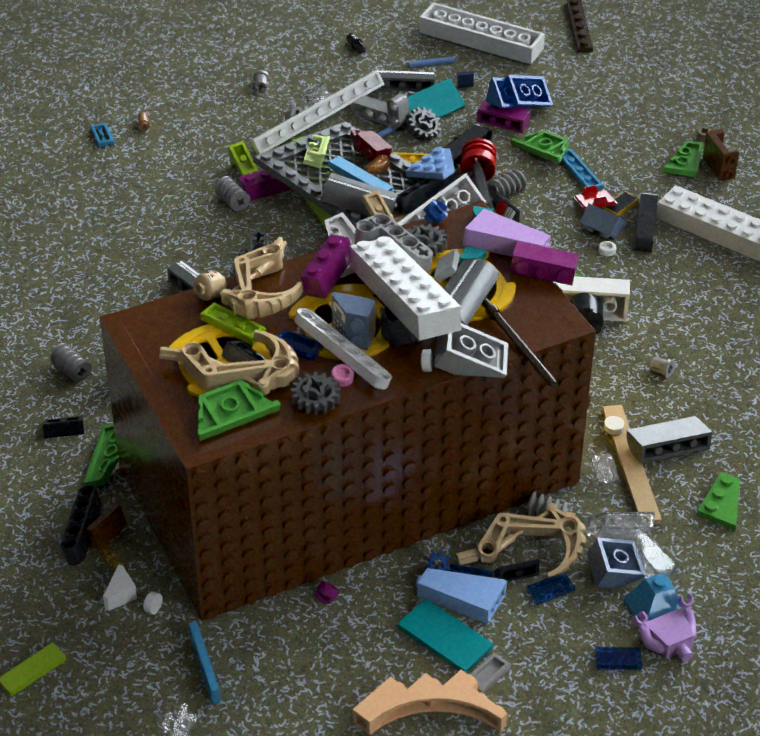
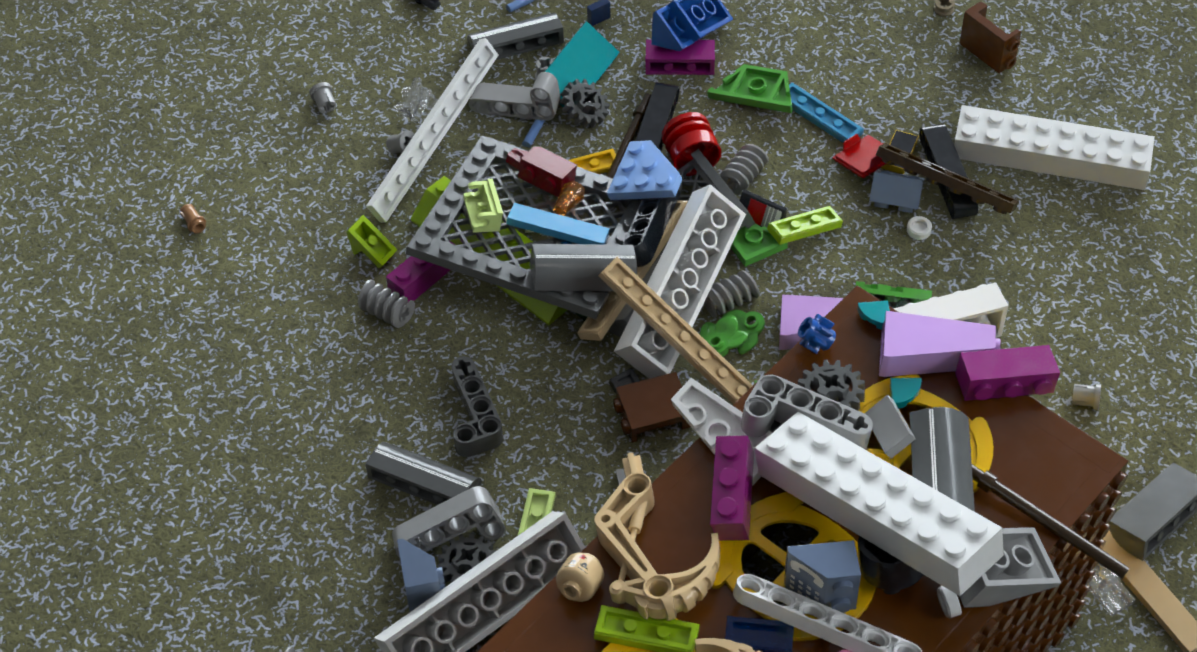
camera: 20 degrees left, 10 degrees up
dark azure tile [90,123,115,148] -> none
bright green wing [663,141,703,177] -> none
none -> lime tile [767,206,843,245]
none -> dark brown plate [876,143,1019,214]

